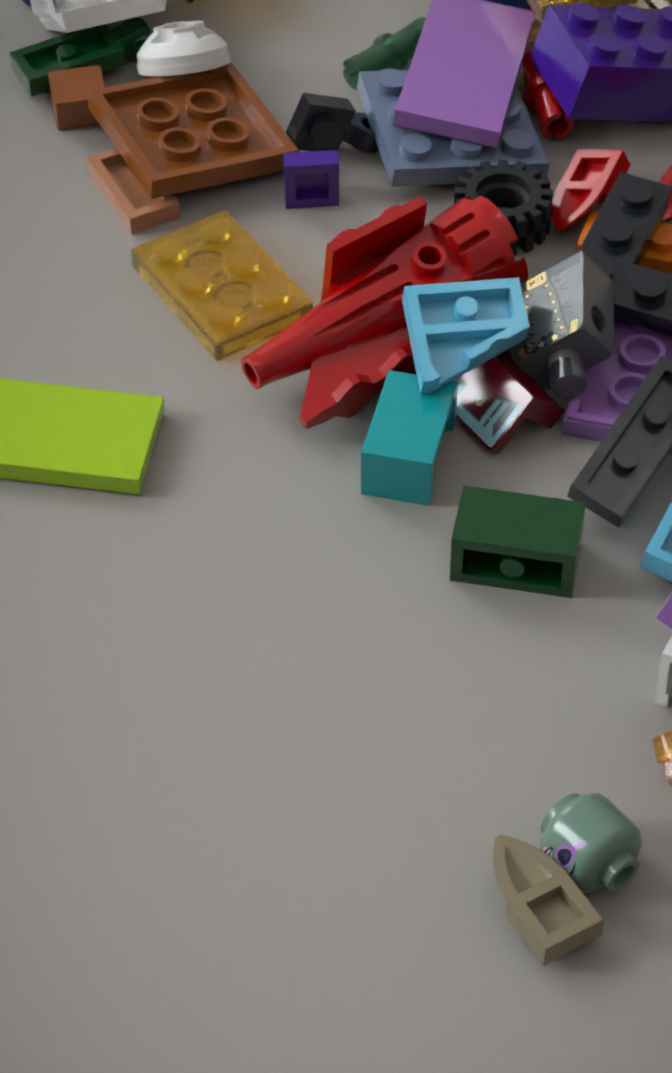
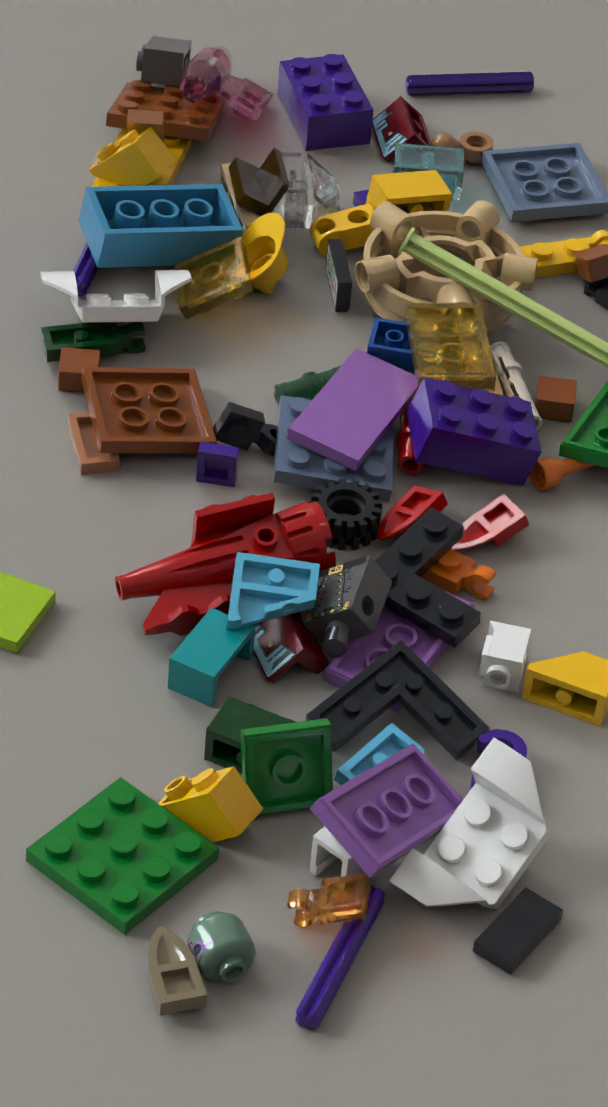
camera: 10 degrees right, 5 degrees down
clear yellow plate [131,210,313,361] -> none
white piece [137,20,231,76] -> none
none -> green plate [26,777,219,935]
none -> yellow slope [158,766,263,843]
none -> green tile [241,718,333,815]

